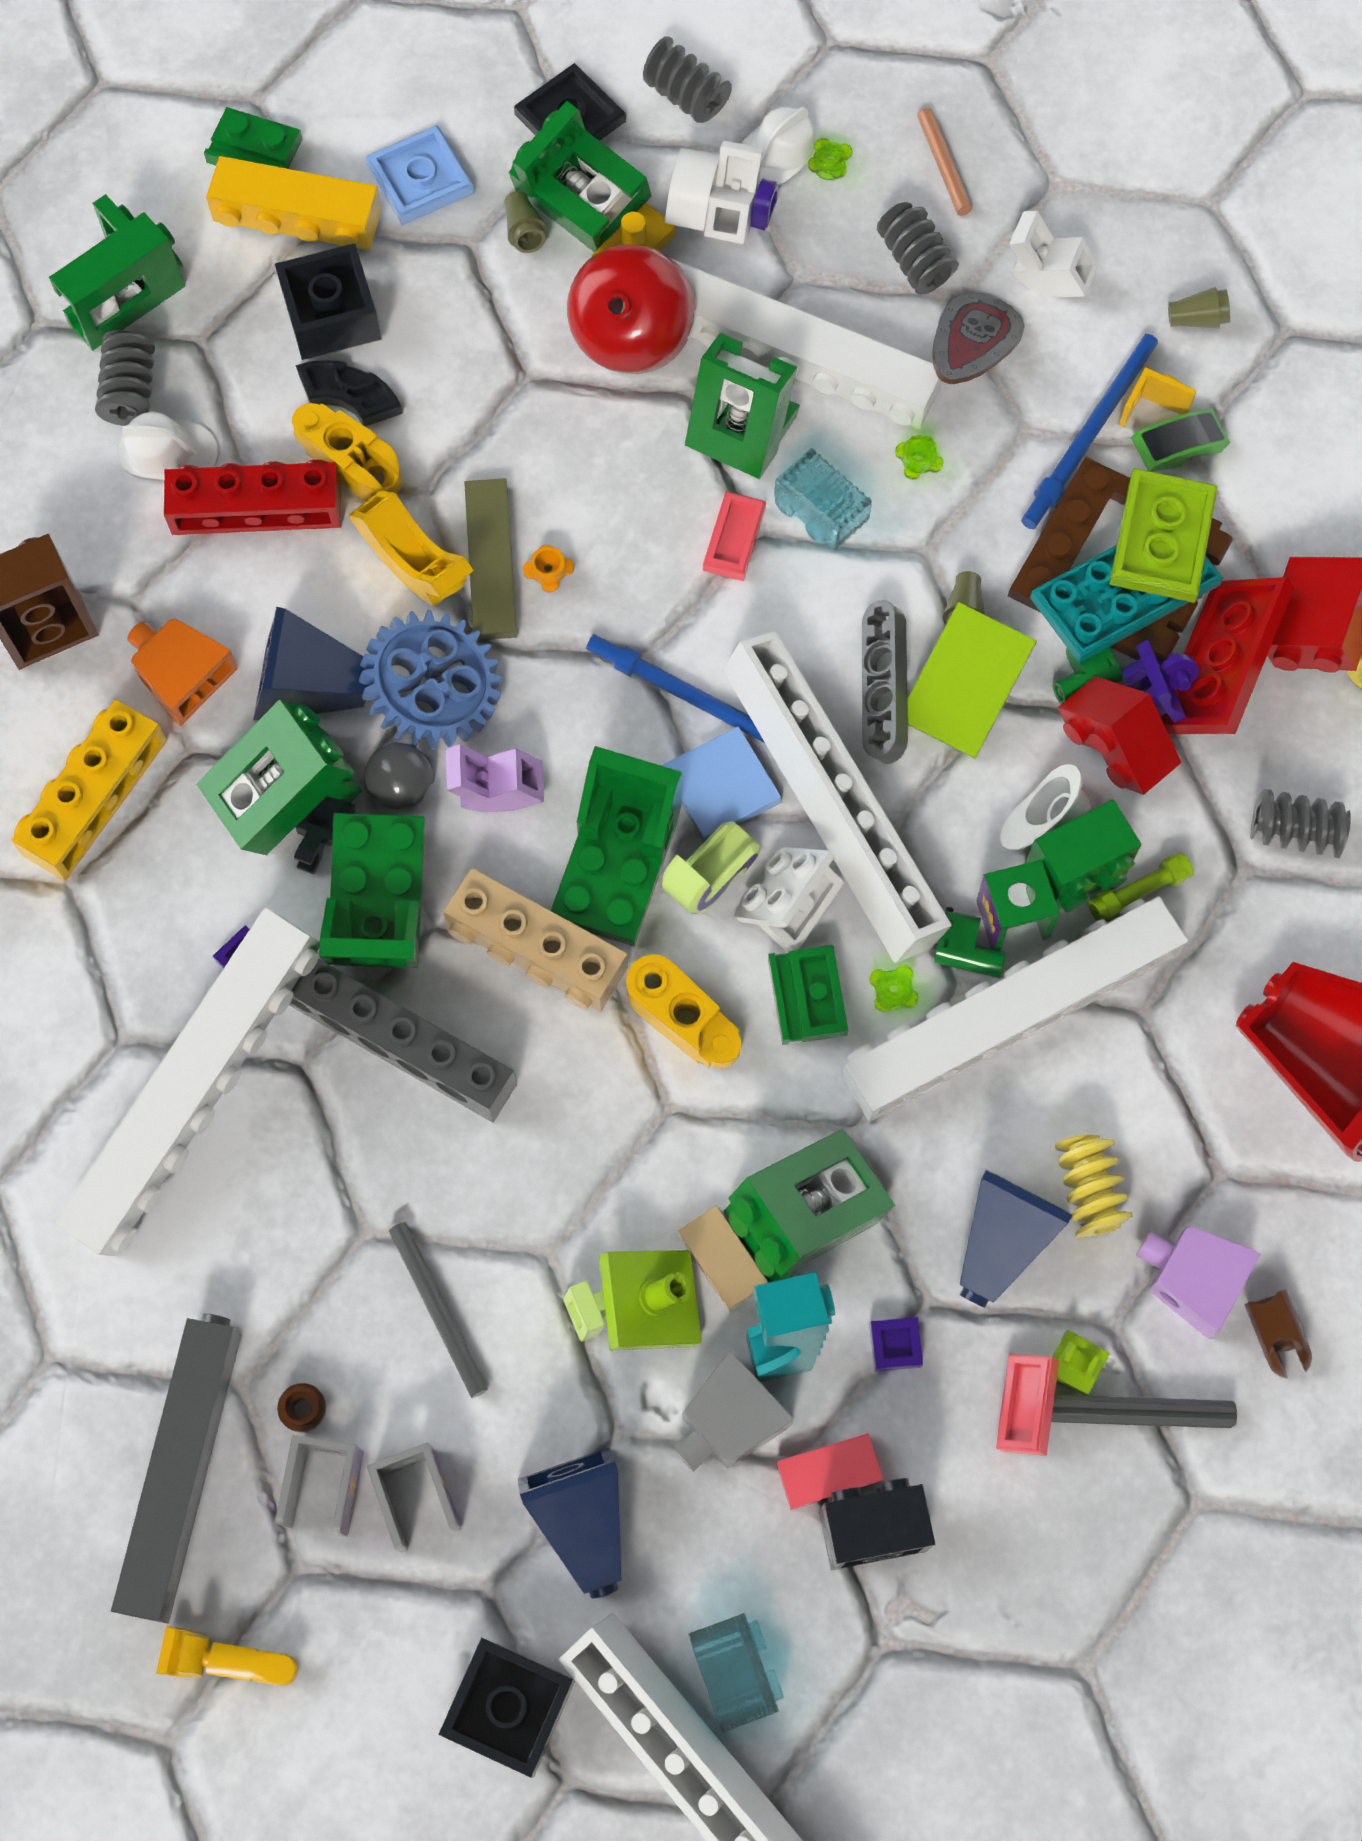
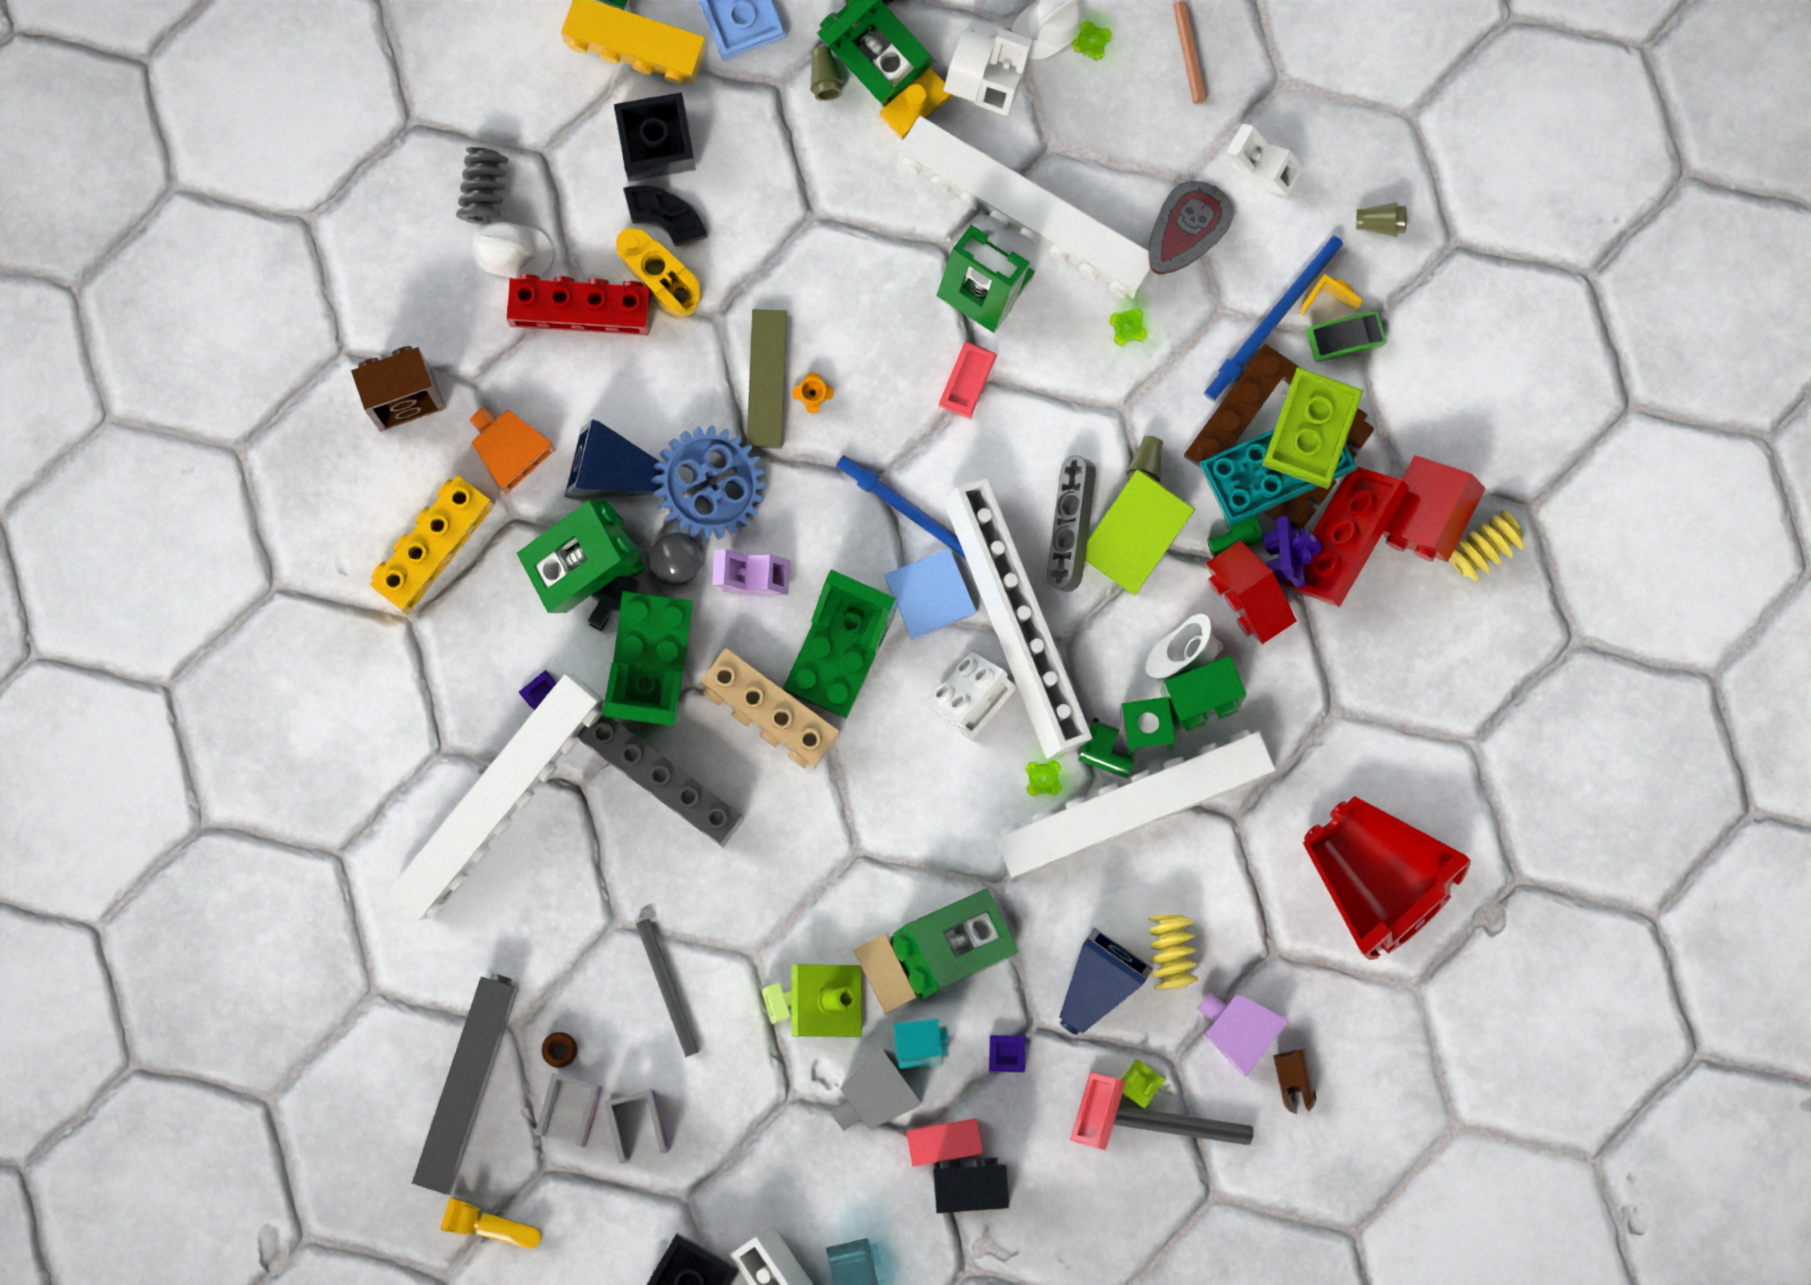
camera: 10 degrees right, 10 degrees up
green brick [49,194,185,351] -> none
yellow arch [348,490,474,606] -> none
dark blue slope [518,1448,622,1599] -> none
red cylinder [567,244,696,374] -> none
yellow piece [626,954,742,1069] -> none
yellowish green animal [662,821,760,914] -> none
dark purple tile [751,178,779,231] -> none
green plate [768,945,849,1045] -> none
clear light blue brick [774,448,872,550] -> none
dark grey piece [877,202,959,295] -> none
lime bar [1088,852,1194,922] -> none
dark grey piece [1250,789,1351,859] -> none

